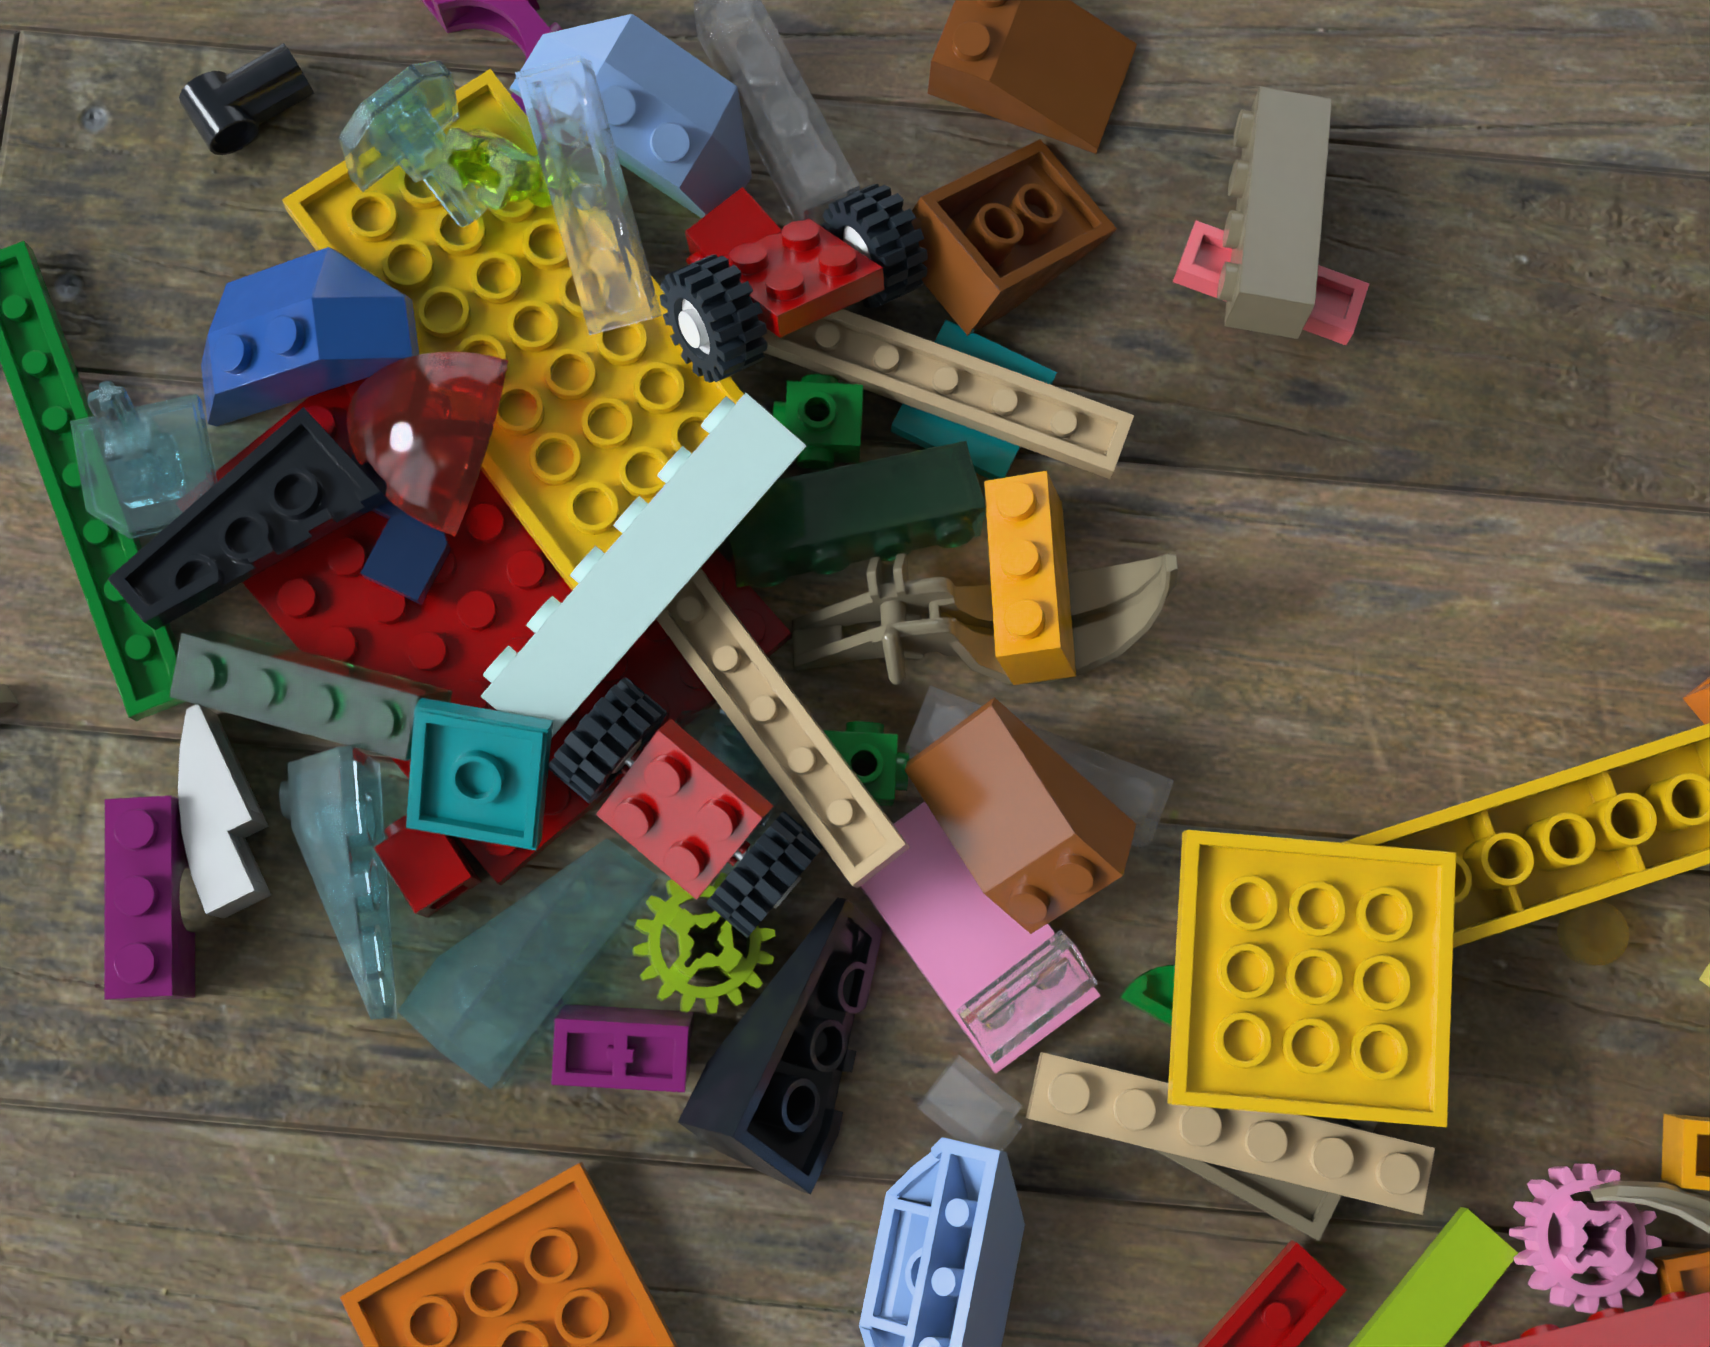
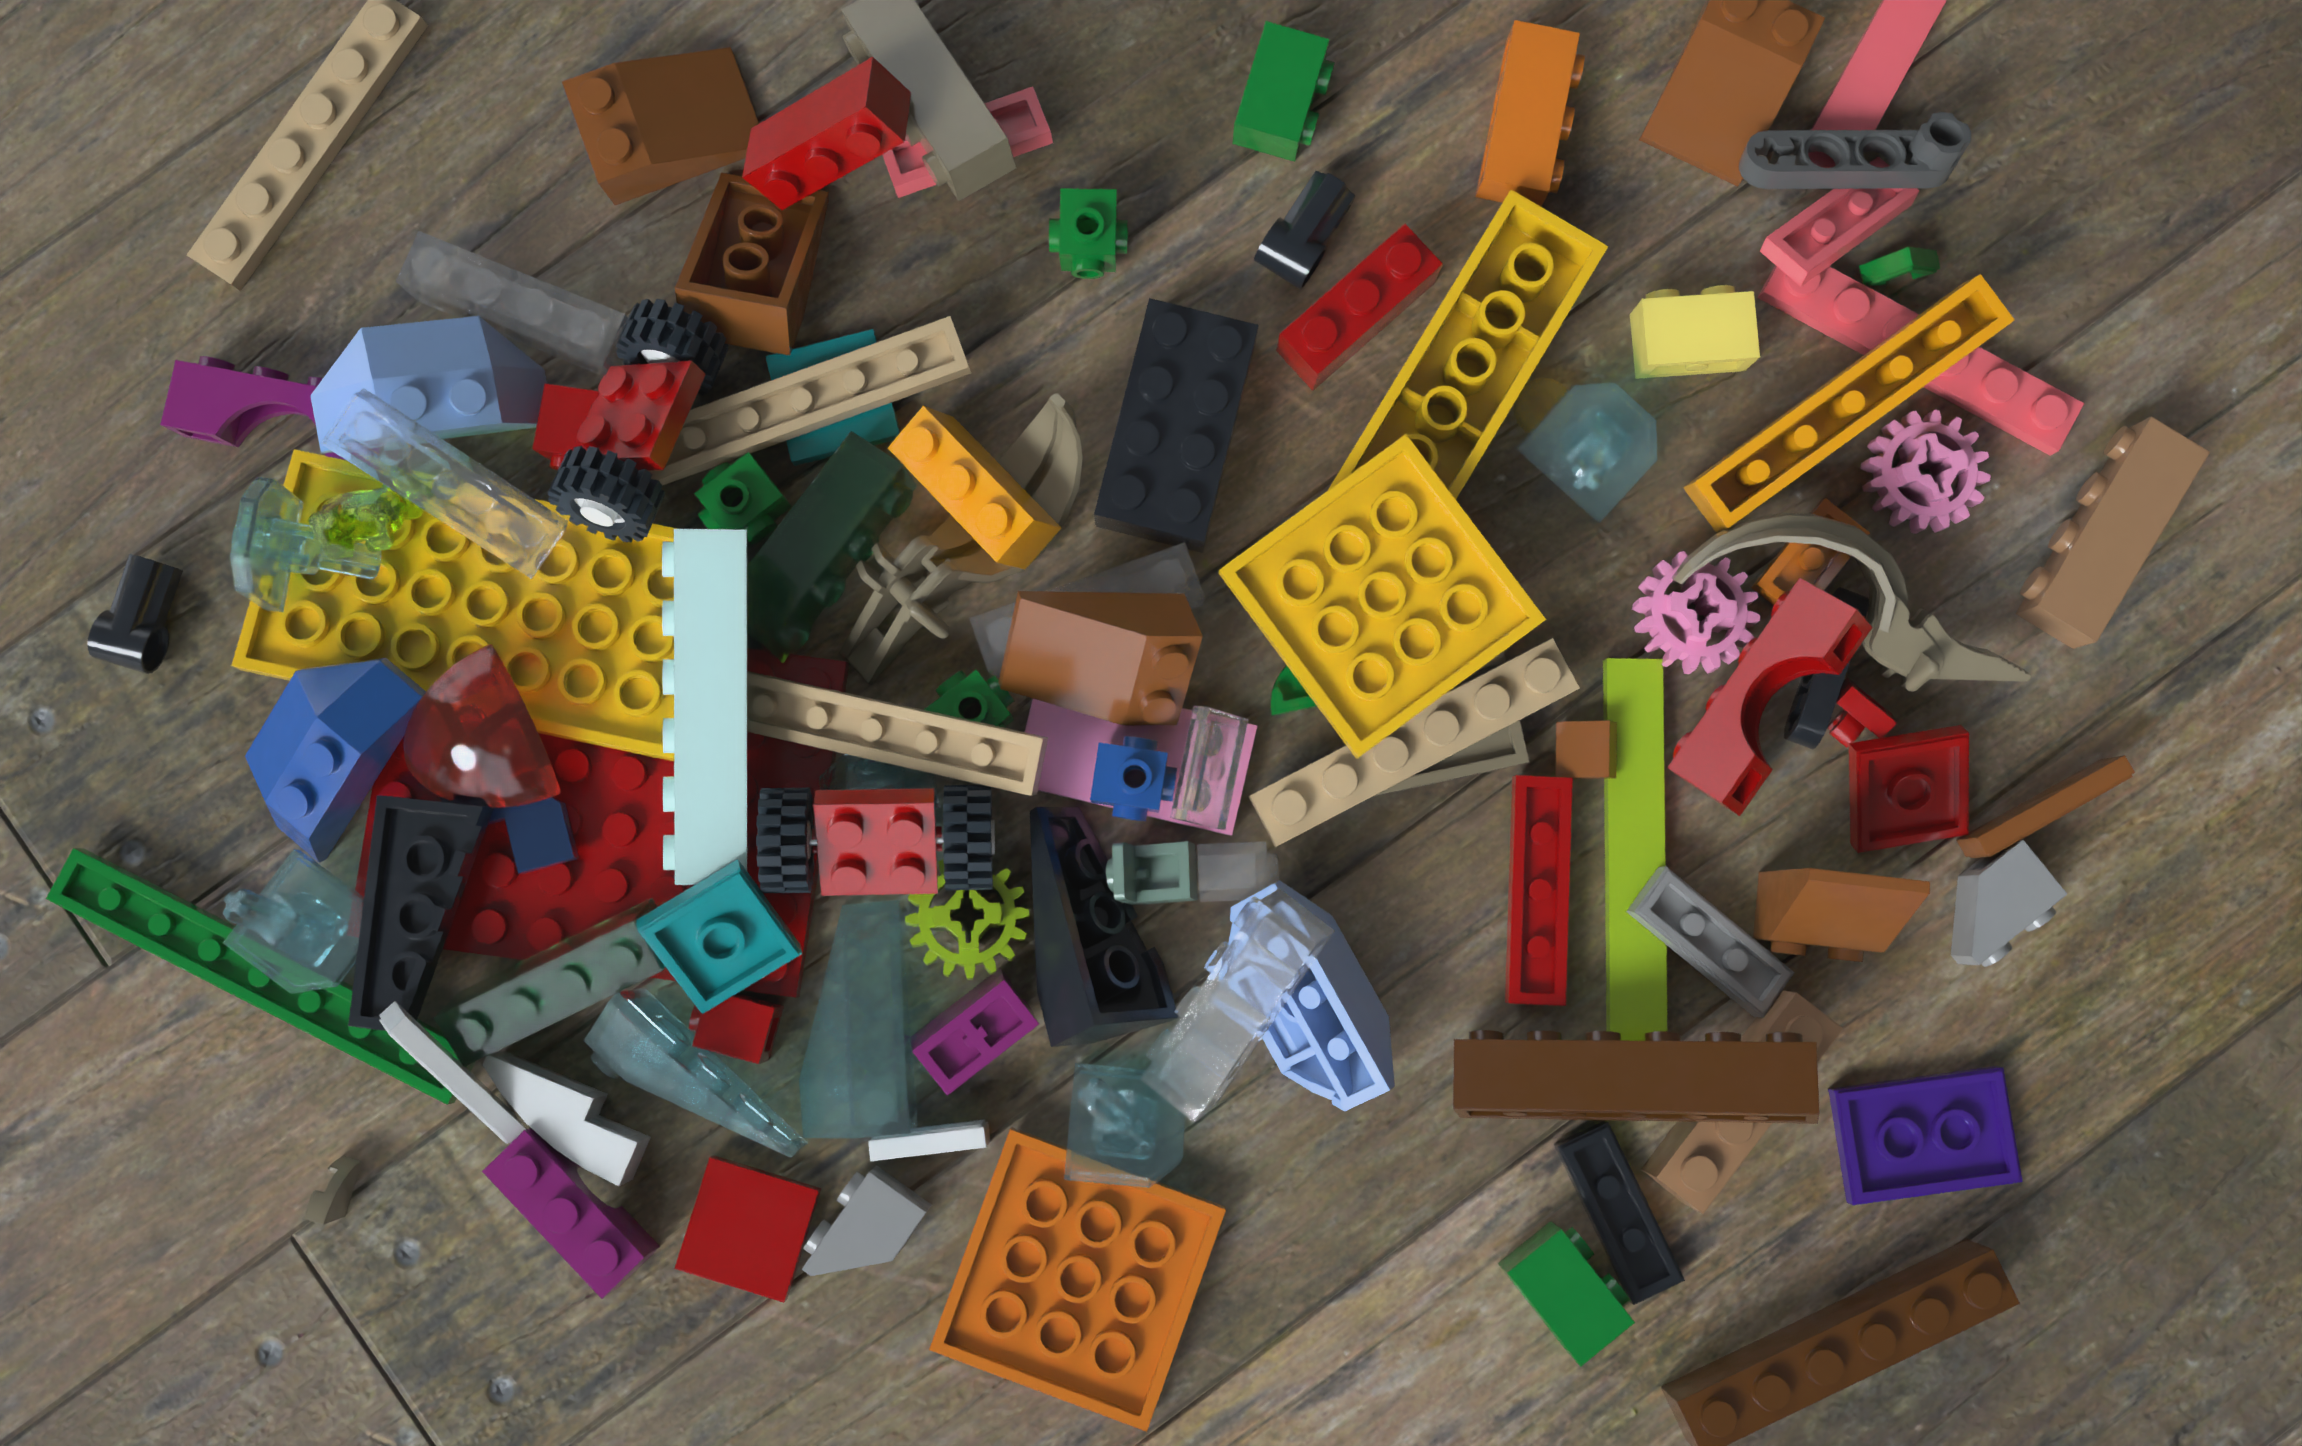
camera: 35 degrees left, 5 degrees up
none -> white tile [379,1001,526,1144]
none -> red tile [674,1155,822,1303]
none -> red brick [742,57,911,210]
none -> light grey slope [802,1165,932,1276]
none -> white tile [868,1120,990,1161]
none -> green brick [1049,188,1128,279]
none -> clear light blue piece [1064,1063,1186,1188]
none -> blue brick [1090,736,1177,821]
none -> black brick [1094,298,1259,553]
none -> sand green bracket [1106,841,1198,905]
none -> clear brick [1140,888,1335,1123]
none -> green brick [1232,21,1335,162]
none -> black piece [1254,171,1355,290]
none -> red brick [1276,223,1443,391]
none -> clear light blue piece [1515,383,1657,523]
none -> dark orange tile [1555,720,1617,779]

